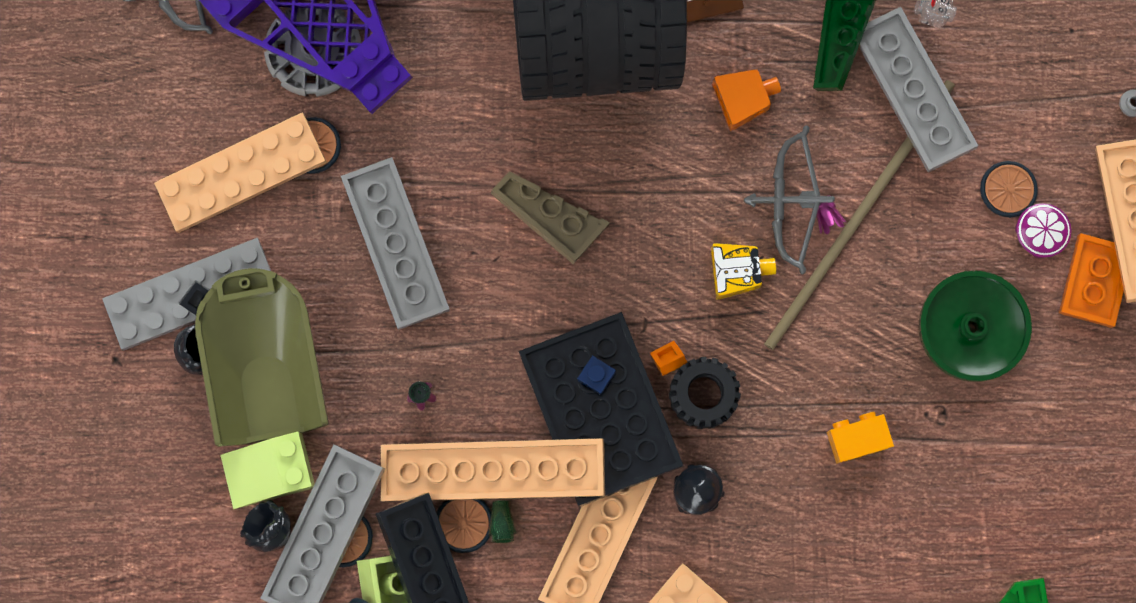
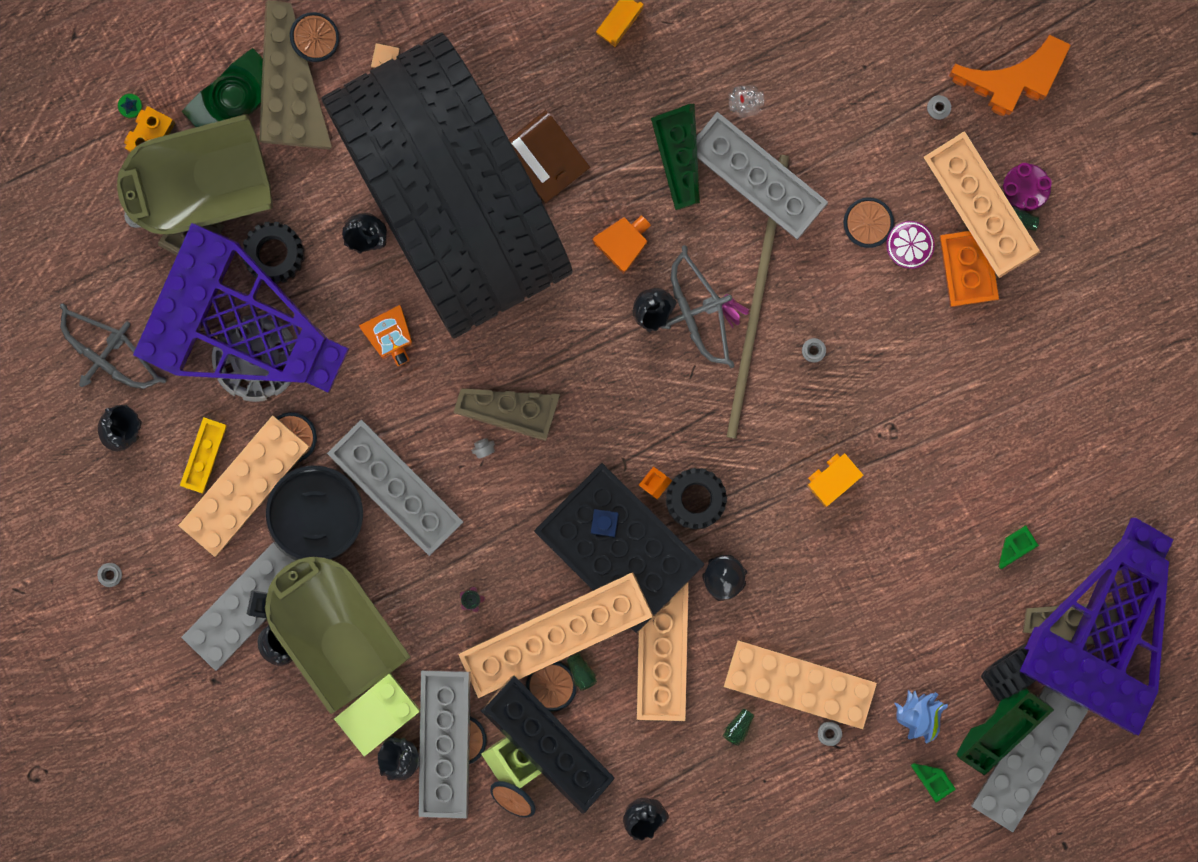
camera: 25 degrees left, 5 degrees up
torso [711,244,776,300] -> none
dark green dish [919,271,1032,382] -> none
none -> light grey plate [97,563,122,587]
none -> black hair [98,405,142,452]
none -> yellow plate [180,417,227,494]
none -> black brick [266,466,363,561]
none -> orange torso [359,305,413,367]
none -> light grey plate [471,438,495,458]
none -> black hair [633,288,677,332]
none -> light grey plate [802,338,826,363]

